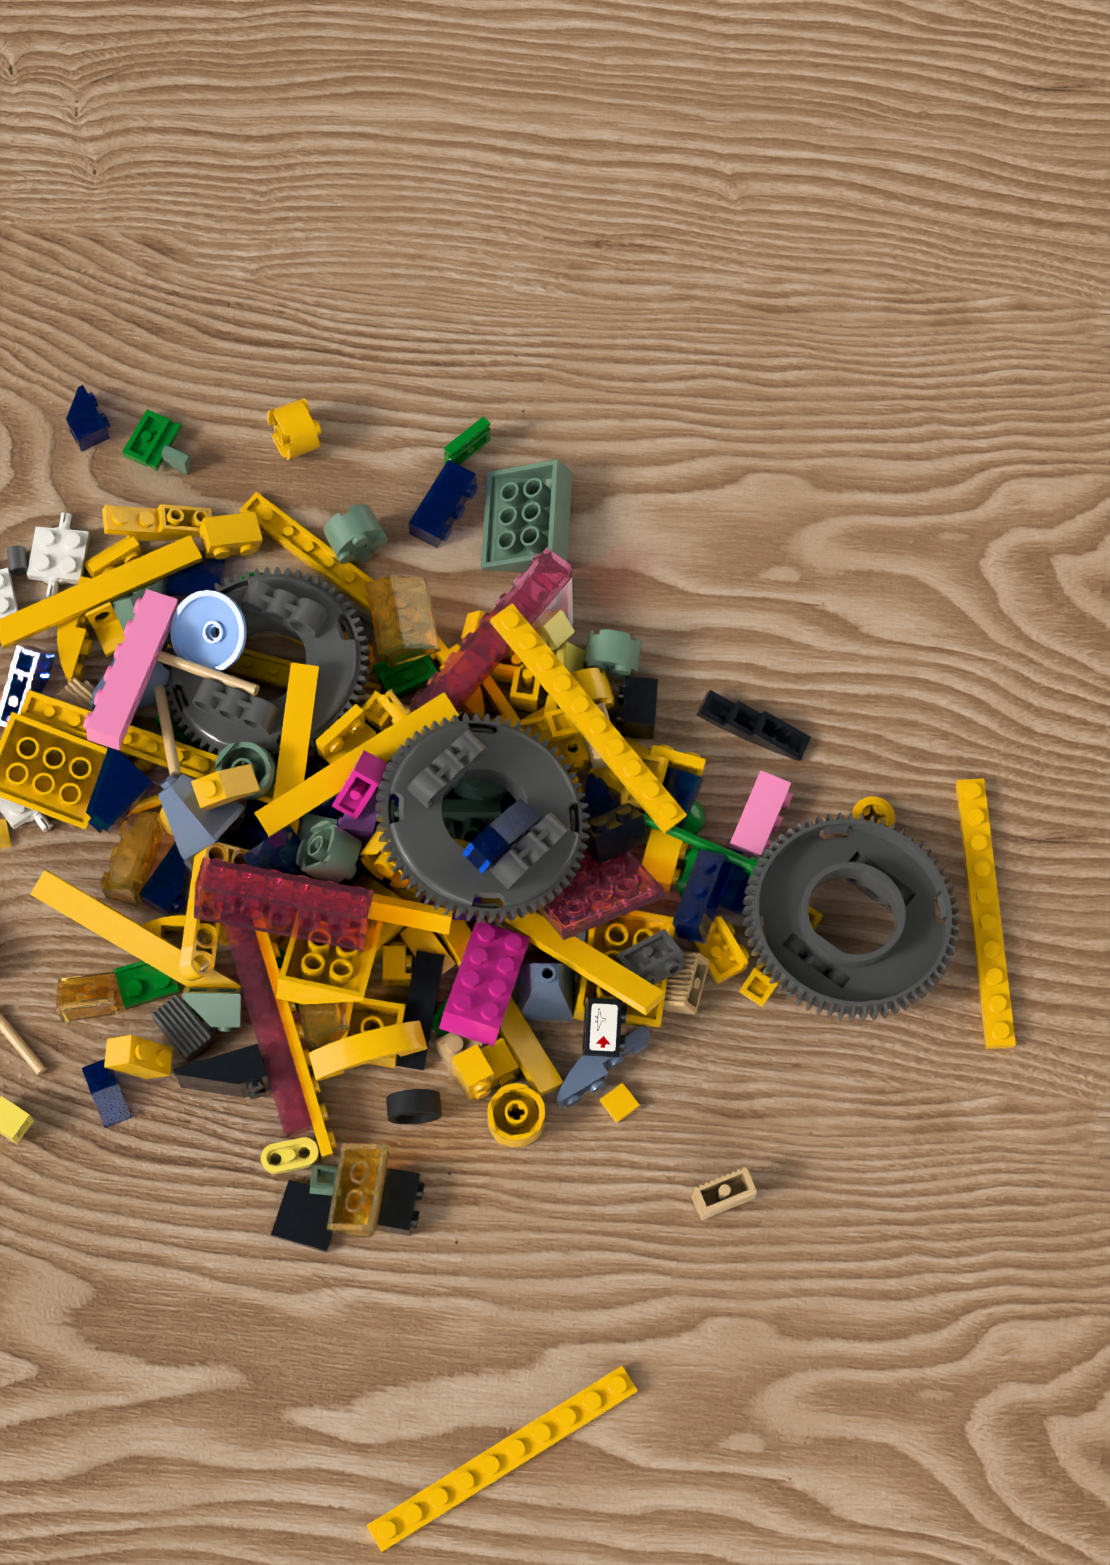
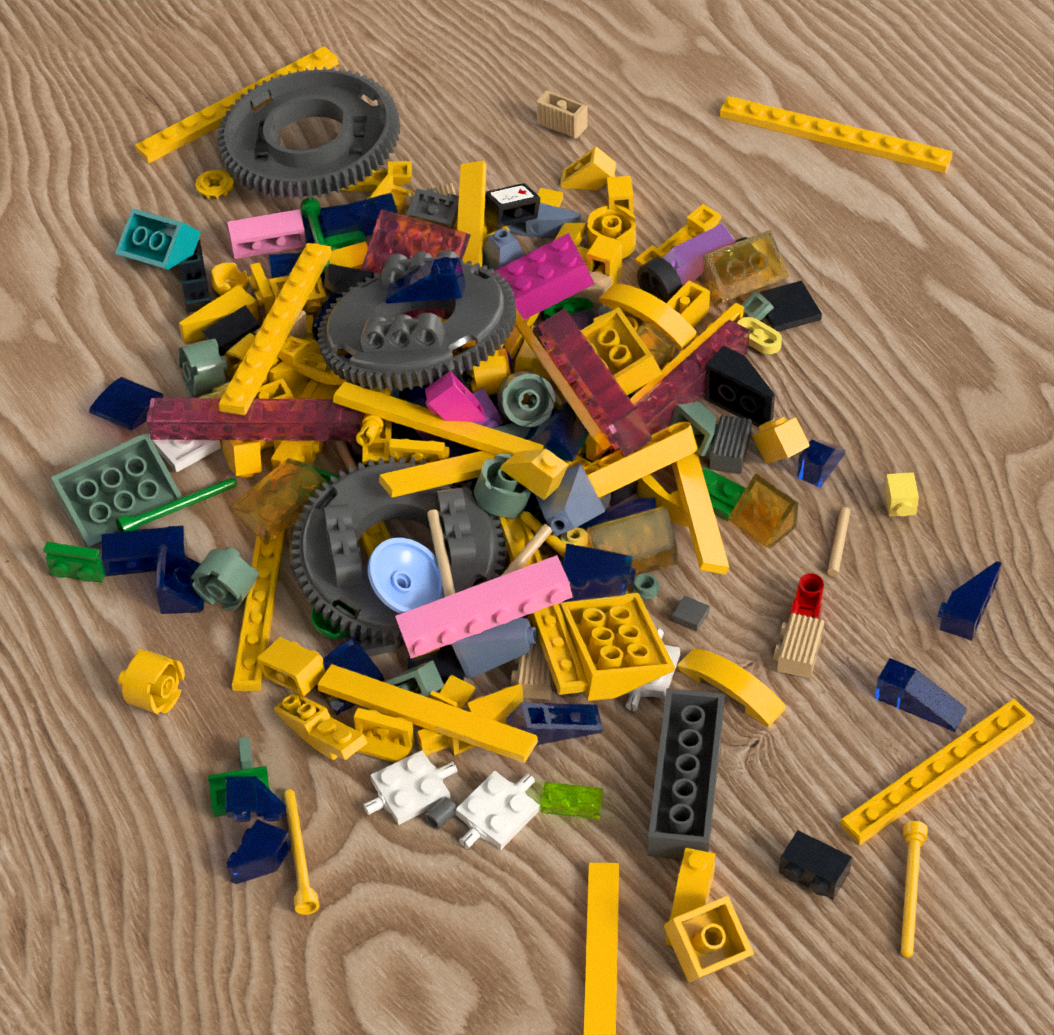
camera: 120 degrees left, 20 degrees down
none -> clear blue slope [89,377,163,431]
none -> teal slope [115,208,201,270]
none -> green piece [116,478,237,538]
none -> clear blue slope [155,544,204,614]
none -> yellow slope [179,285,260,343]
none -> yellow hair [211,263,249,296]
none -> clear blue slope [226,776,288,822]
none -> yellow piece [283,789,319,915]
none -> yellow slope [560,146,616,191]
none -> yellow brick [607,176,634,213]
none -> sand green plate [632,573,659,600]
none -> yellow slope [635,204,721,266]
none -> medium lavender slope [663,224,736,286]
none -> yellow brick [666,281,710,328]
none -> dark grey tile [672,596,710,631]

